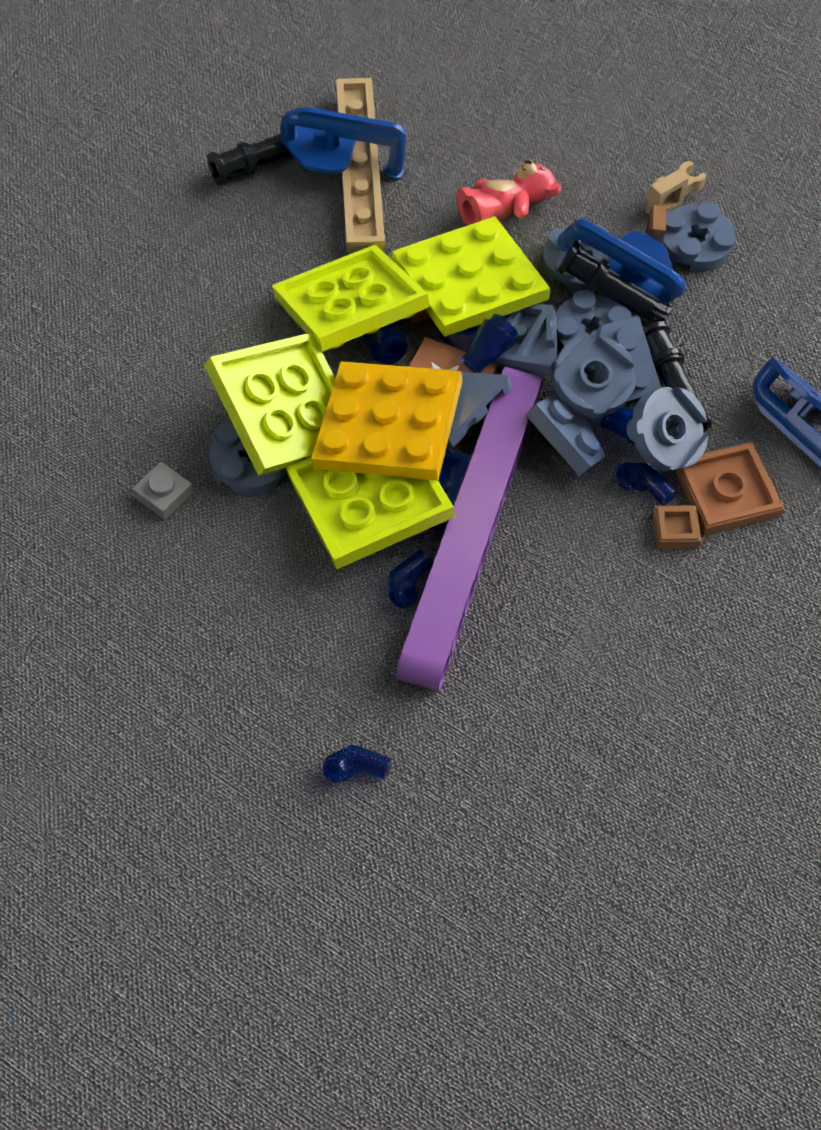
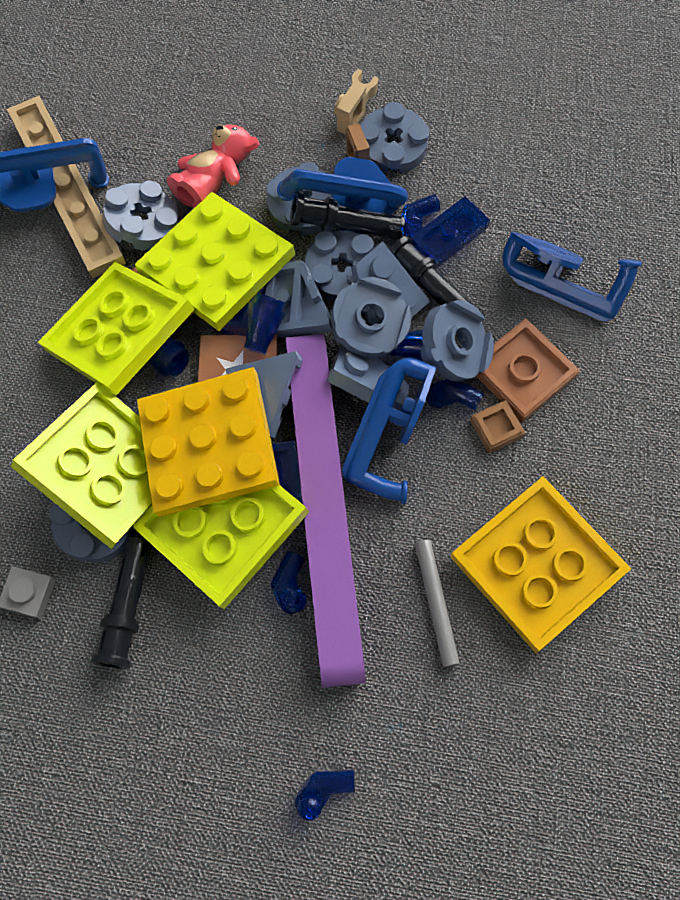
camera: 20 degrees left, 10 degrees up
none -> black pin [91,537,152,670]
none -> plate [102,180,178,250]
none -> blue piece [342,358,436,505]
none -> clear blue arm [399,194,441,238]
none -> clear blue plate [411,196,490,269]
none -> light grey bar [415,540,460,668]
none -> yellow plate [450,476,631,653]

